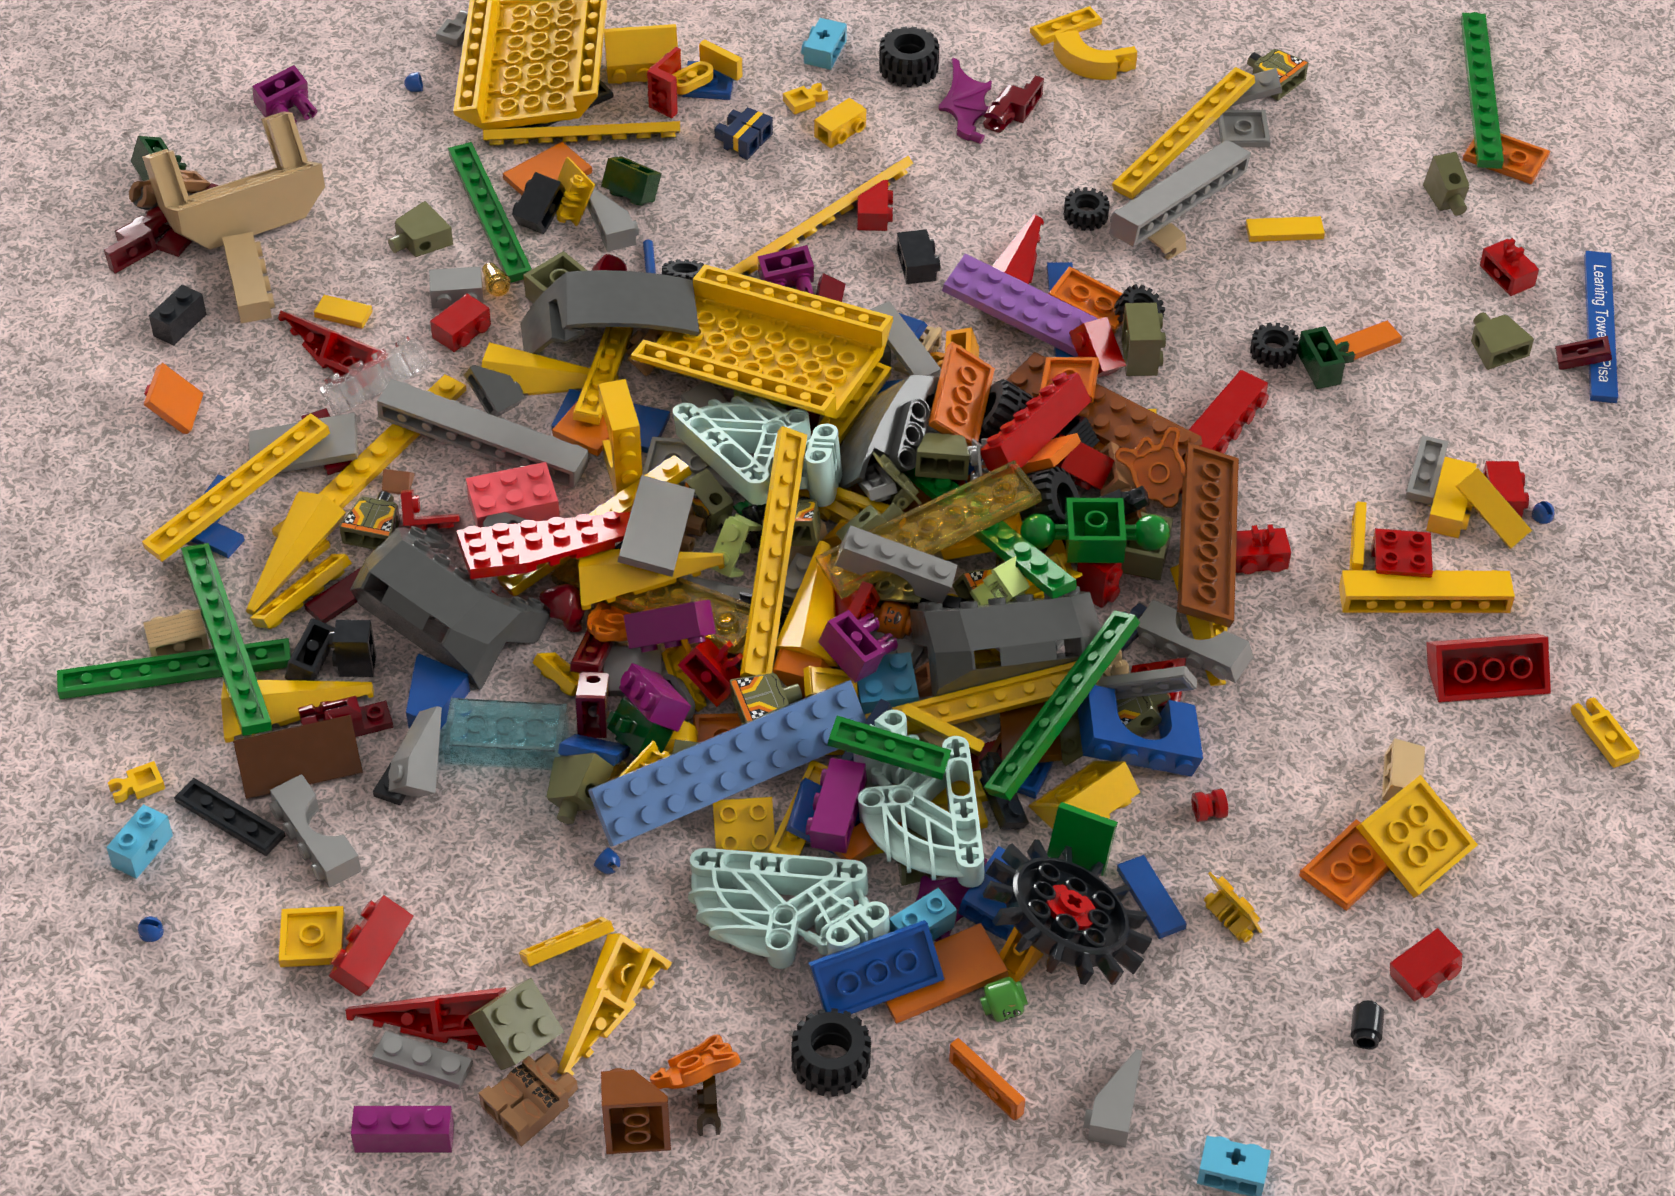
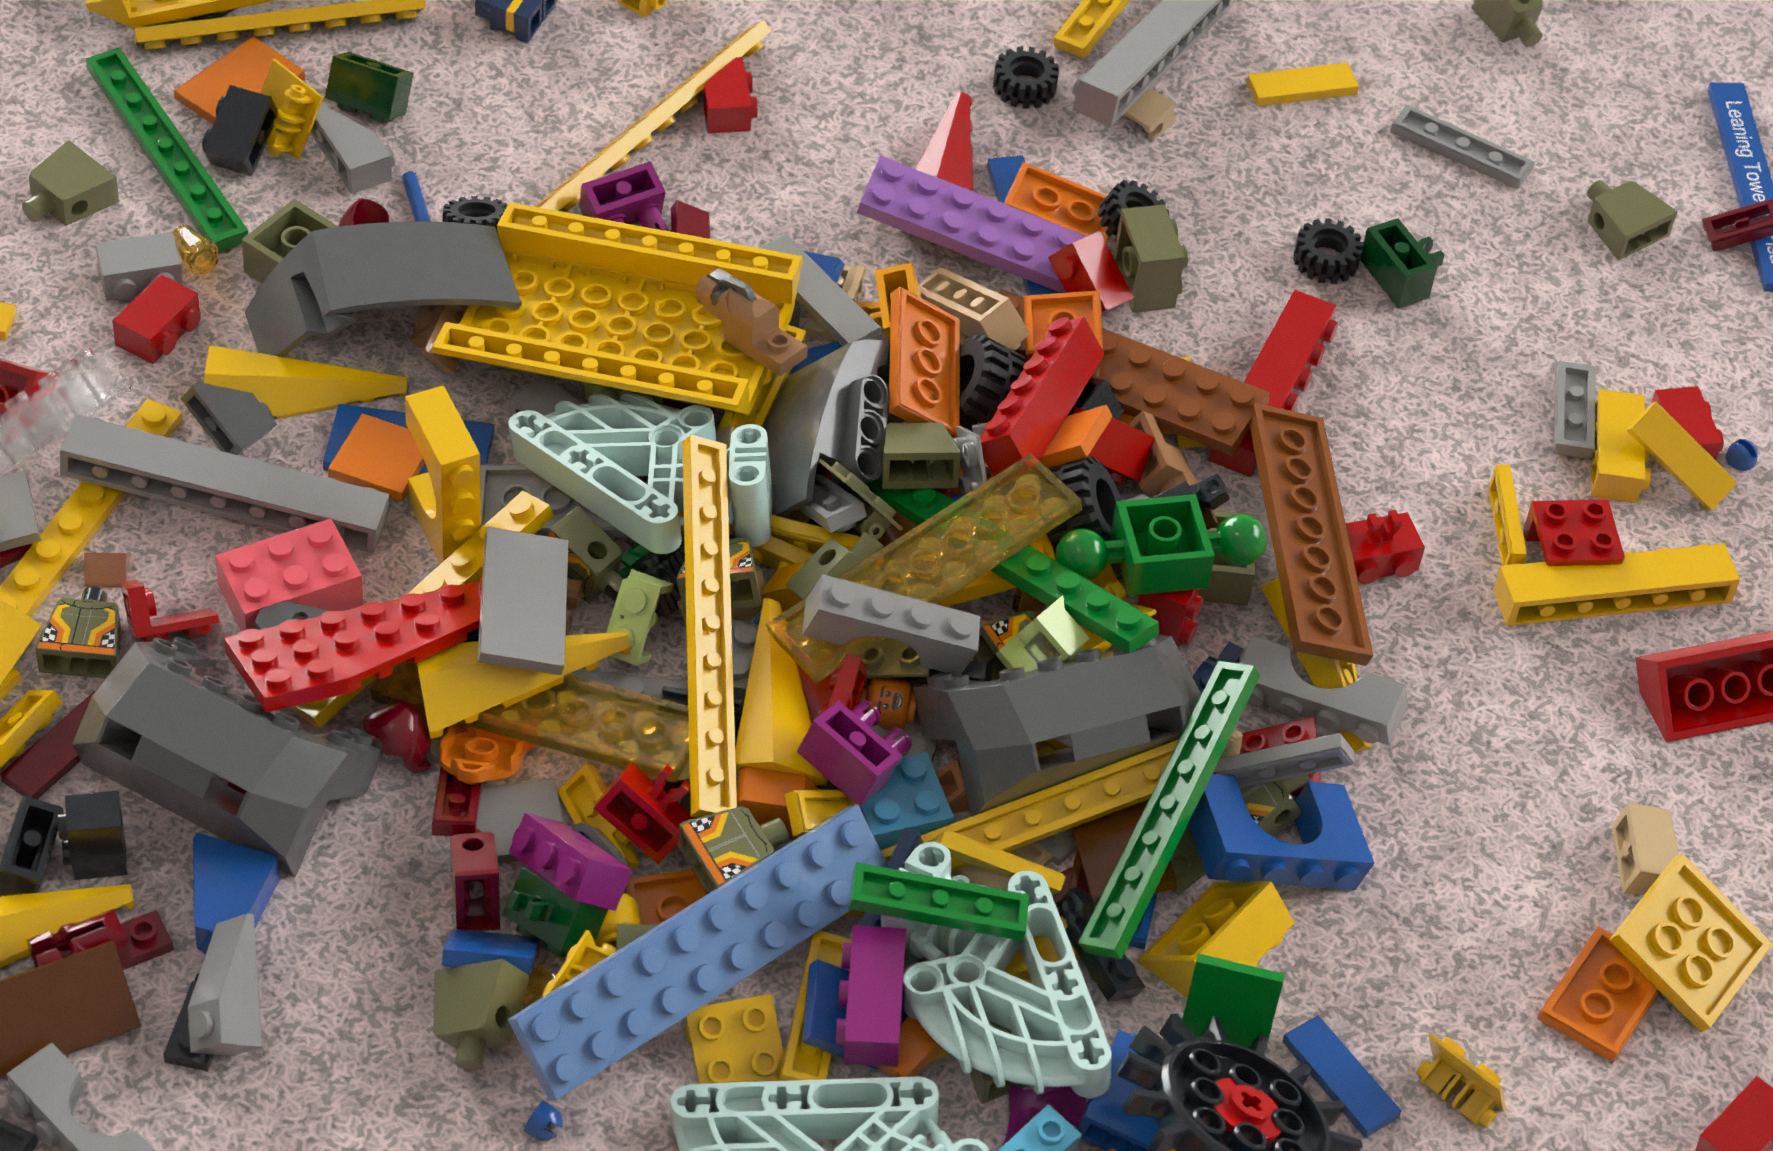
camera: 15 degrees left, 0 degrees up
clear light blue brick [442,698,569,770] -> none
yellow plate [532,652,580,696] -> none
yellow tile [573,327,633,425] -> none
magenta brick [623,600,716,653] -> none
black brick [896,229,941,284] -> none
orange tile [1115,427,1186,508] -> none
red wheel [1191,788,1228,822] -> none
orange tile [1333,320,1402,360] -> none
red brick [1479,238,1539,296] -> none
none -> medium nougat plate [696,268,807,376]
none -> tan slope [919,267,1030,351]
none -> light grey tile [1390,105,1535,189]

